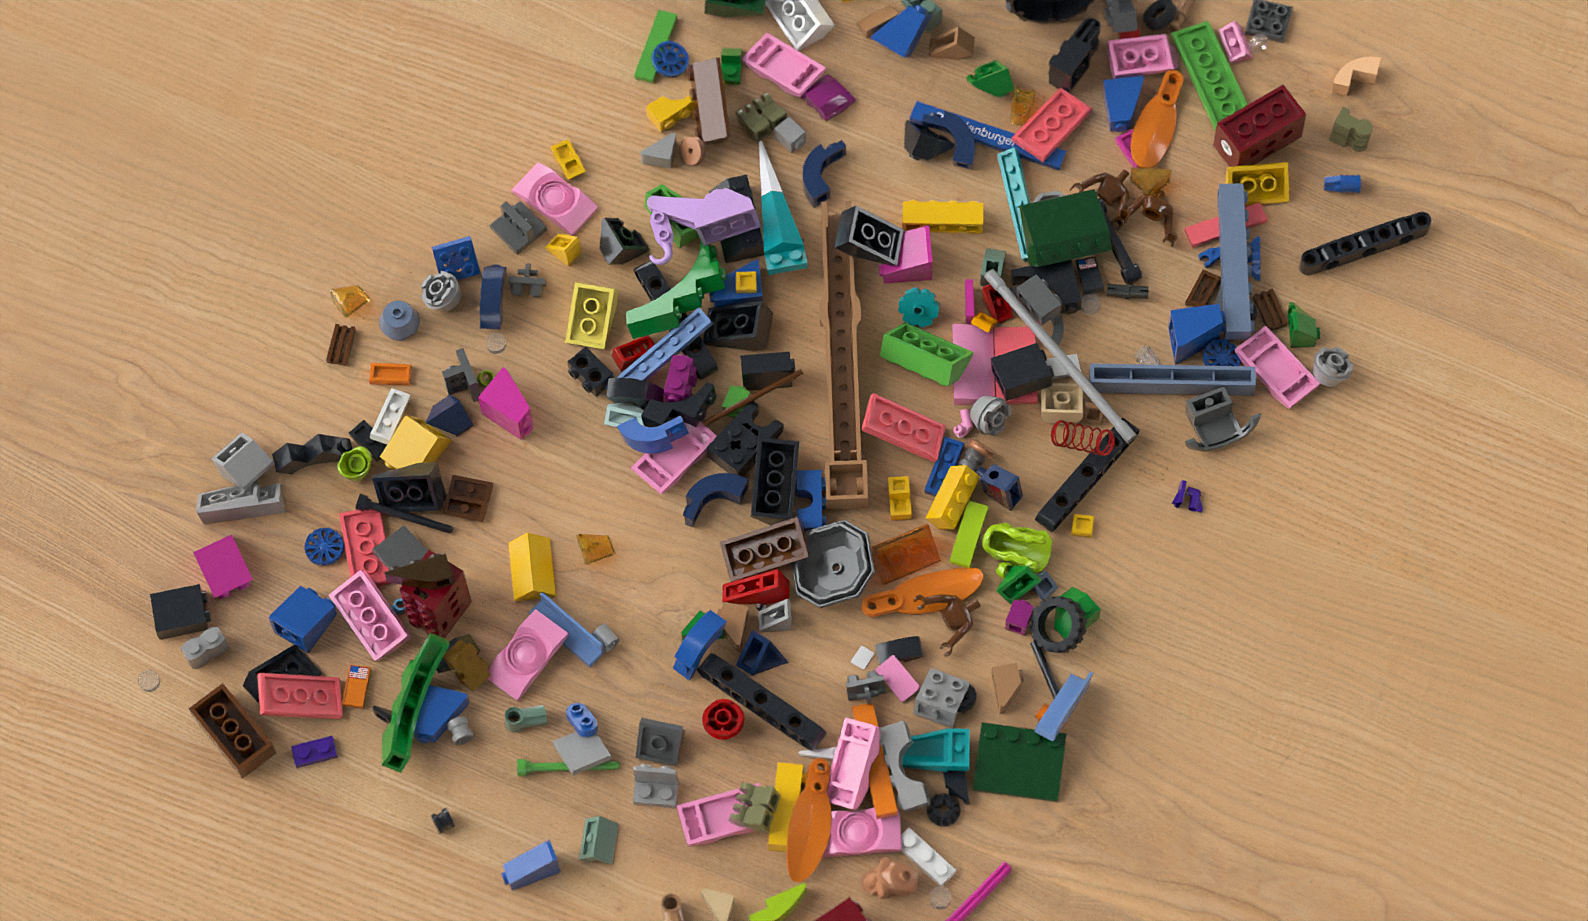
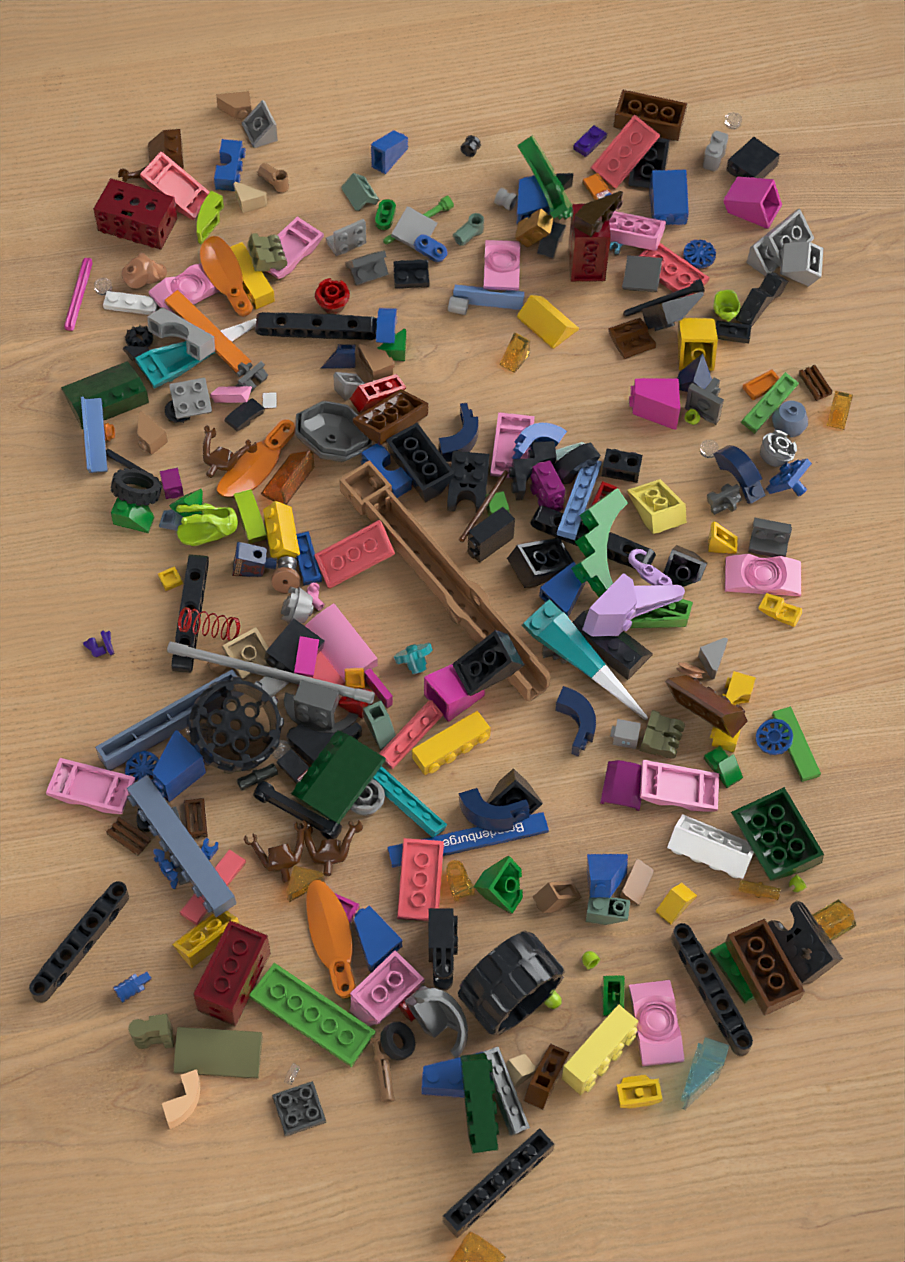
camera: 140 degrees right, 5 degrees down
white plate [370,388,410,445] -> none
yellow tile [736,272,757,293] -> none
bright pink slope [827,718,880,810] -> none
bright green slope [880,322,974,386] -> none
yellow slope [888,476,912,520] -> none
dark grey piece [1185,387,1261,452] -> none
bright pink slope [1218,21,1253,64] -> none
green slope [1287,302,1320,348] -> none
light grey cone [1313,347,1354,387] -> none
none -> olive slope [174,1027,263,1078]
none -> black wheel [187,676,284,774]
none -> dark pink tile [294,636,319,678]
none -> green plate [375,199,396,230]
none -> coral tile [379,700,443,769]
none -> black bracket [393,259,430,289]
none -> bright green tile [741,372,799,434]

